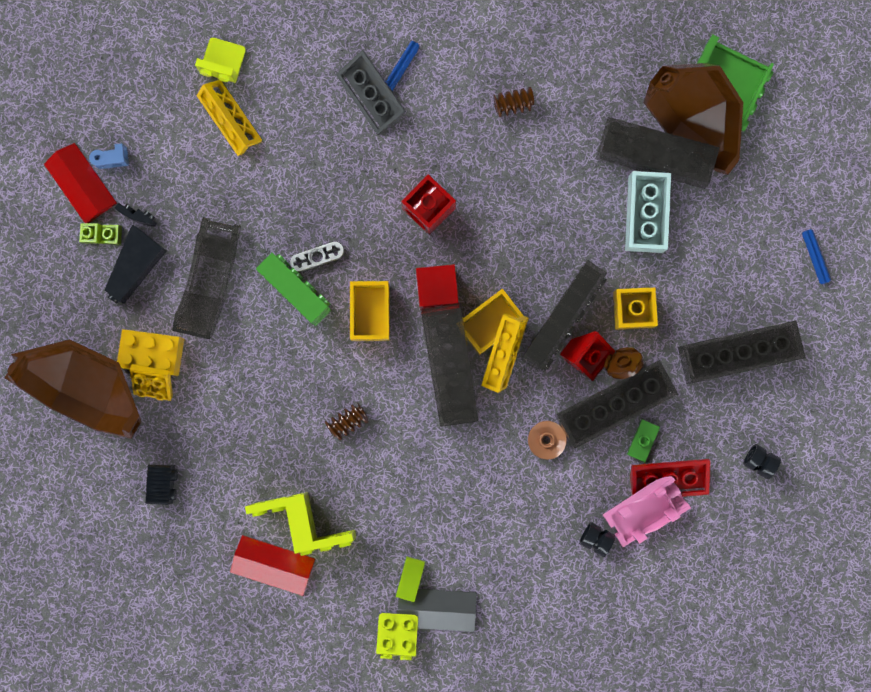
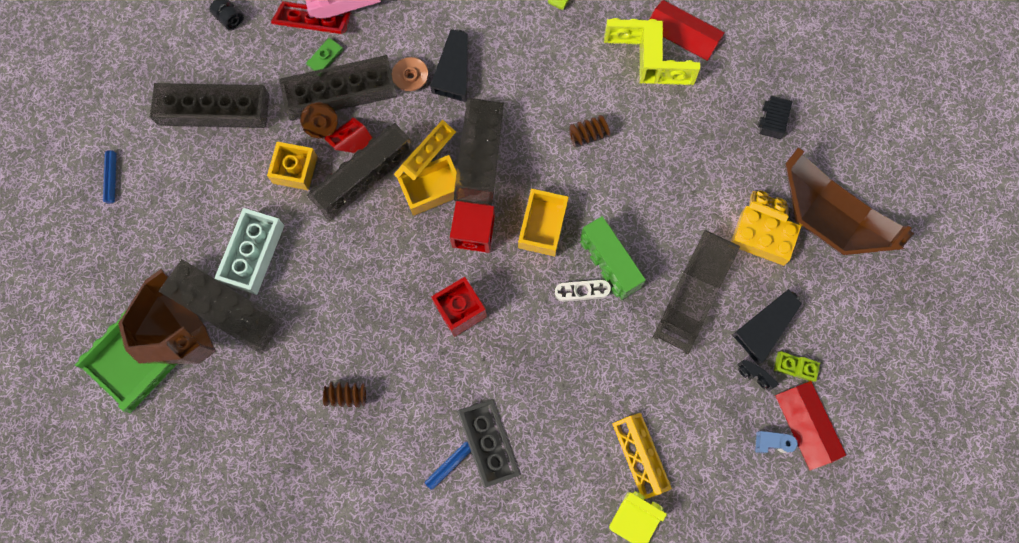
camera: 165 degrees left, 10 degrees down
none -> black slope [430,29,469,103]

